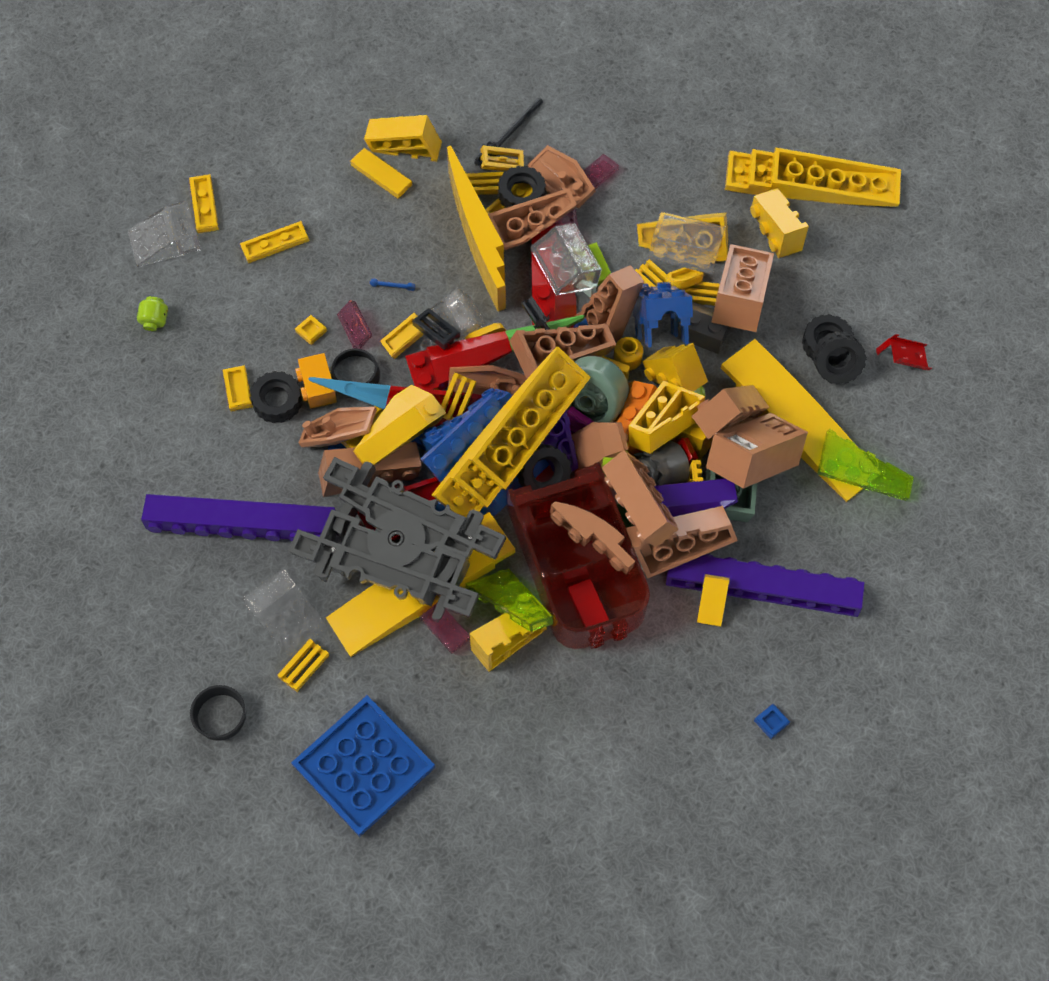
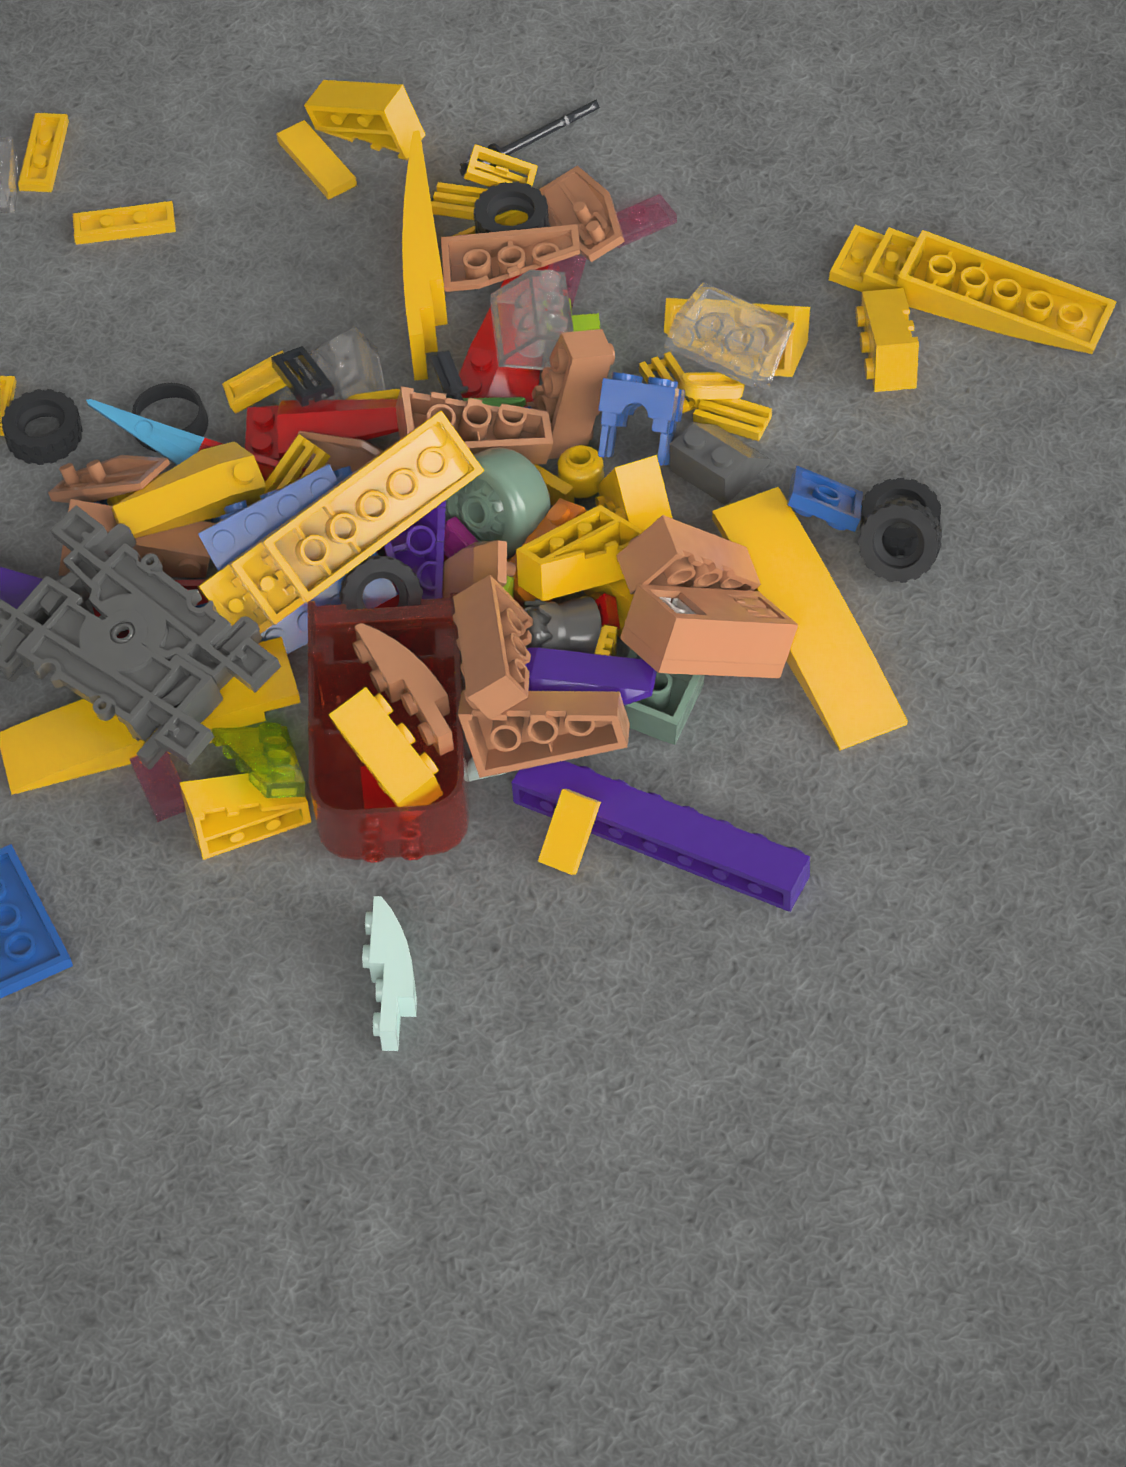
camera: 20 degrees right, 10 degrees down
yellow tile [295,315,327,345] -> none
light orange brick [295,353,337,409] -> none
clear pink plate [337,300,373,349] -> none
blue hinge [370,278,416,291] -> none
nougat piece [711,244,774,332] -> none
blue tile [754,704,790,739] -> none
clear neon green wing [817,429,914,501] -> none
red piece [876,334,932,370] -> none
none -> yellow wedge [329,687,443,822]
none -> light aqua slope [362,896,417,1051]
none -> blue plate [787,465,863,532]

